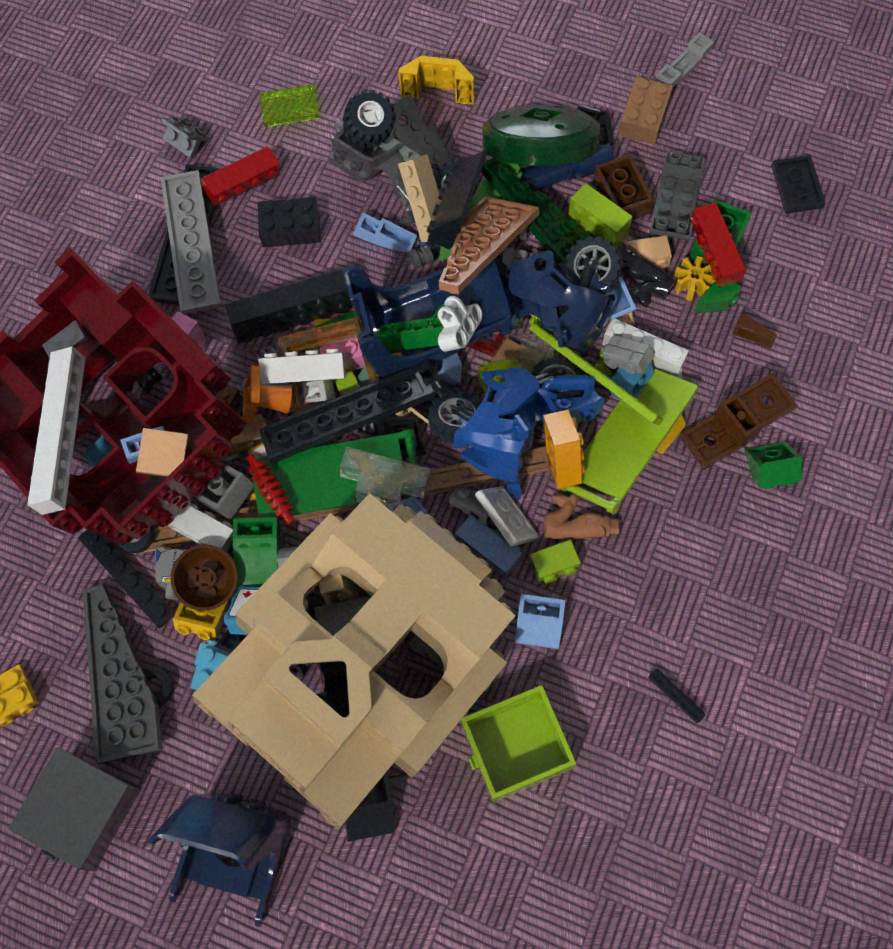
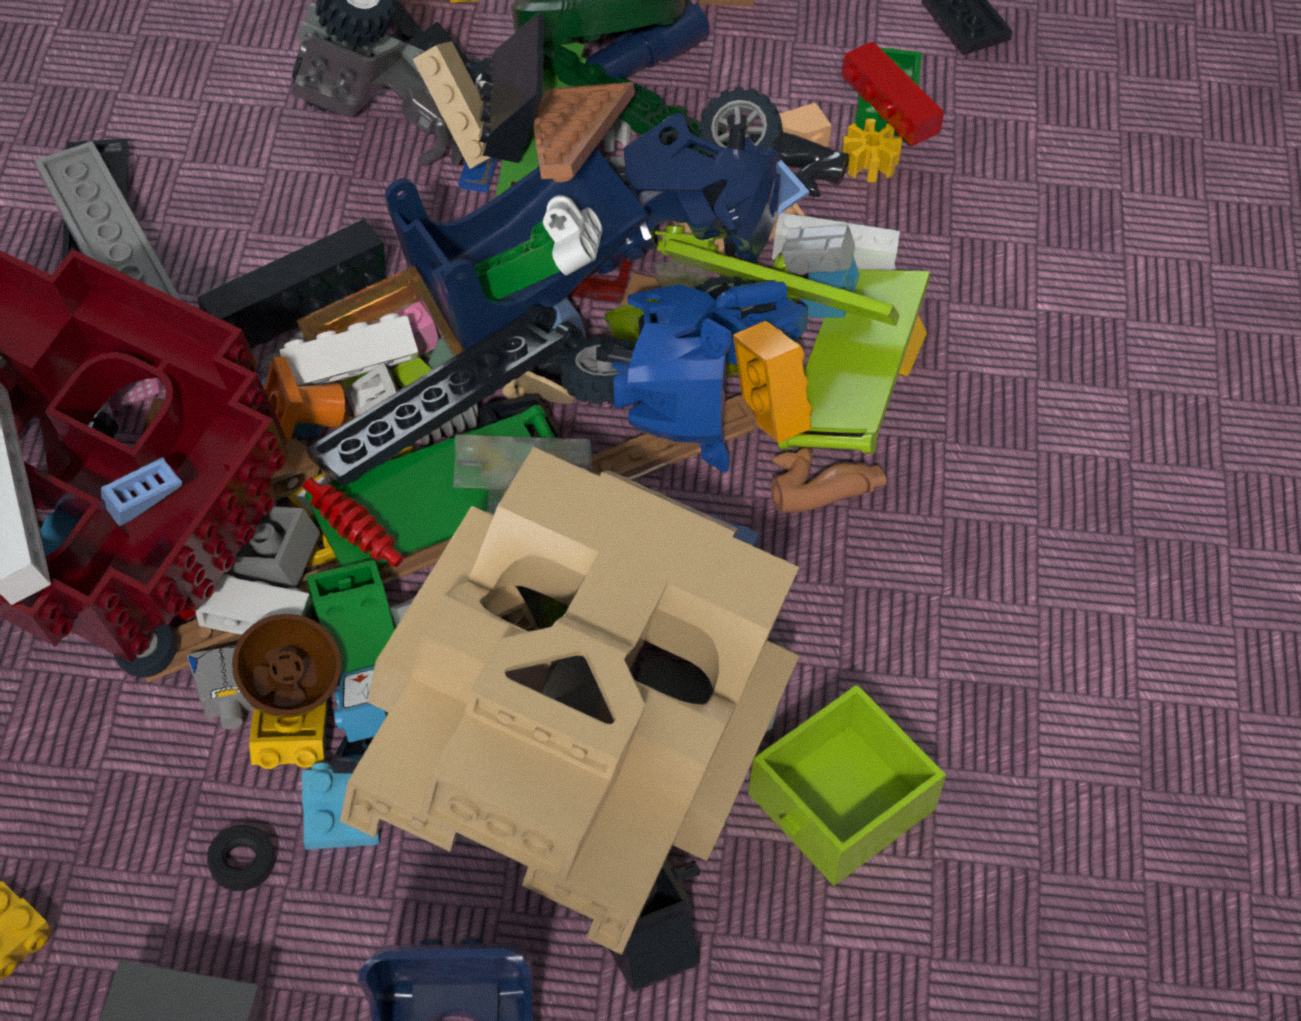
camera: 25 degrees left, 15 degrees down
black plate [78,530,175,629] -> none
dark grey wing [82,585,163,764] -> none
light nougat tile [136,428,188,477] -> none
dark grey bracket [161,116,211,158] -> none
red brick [201,146,280,206] -> none
black brick [258,197,321,248] -> none
clear neon green tile [260,84,320,127] -> none
light blue slope [352,213,417,253] -> none
dark grey wheel [408,244,434,269] -> none
light grey wing [449,488,489,524] -> none
white tile [475,486,539,547] -> none
light blue slope [515,594,565,650] -> none
lime brick [529,539,581,584] -> none
lime brick [568,183,632,248] -> none
reddish brown brick [593,154,654,220] -> none
black axle [648,669,706,723] -> none
dark grey slope [649,151,705,241] -> none
reddish brown bracket [680,373,798,470] -> none
green slope [694,281,742,313] -> none
reddish brown slope [732,312,777,348] -> none
green slope [745,442,802,489] -> none

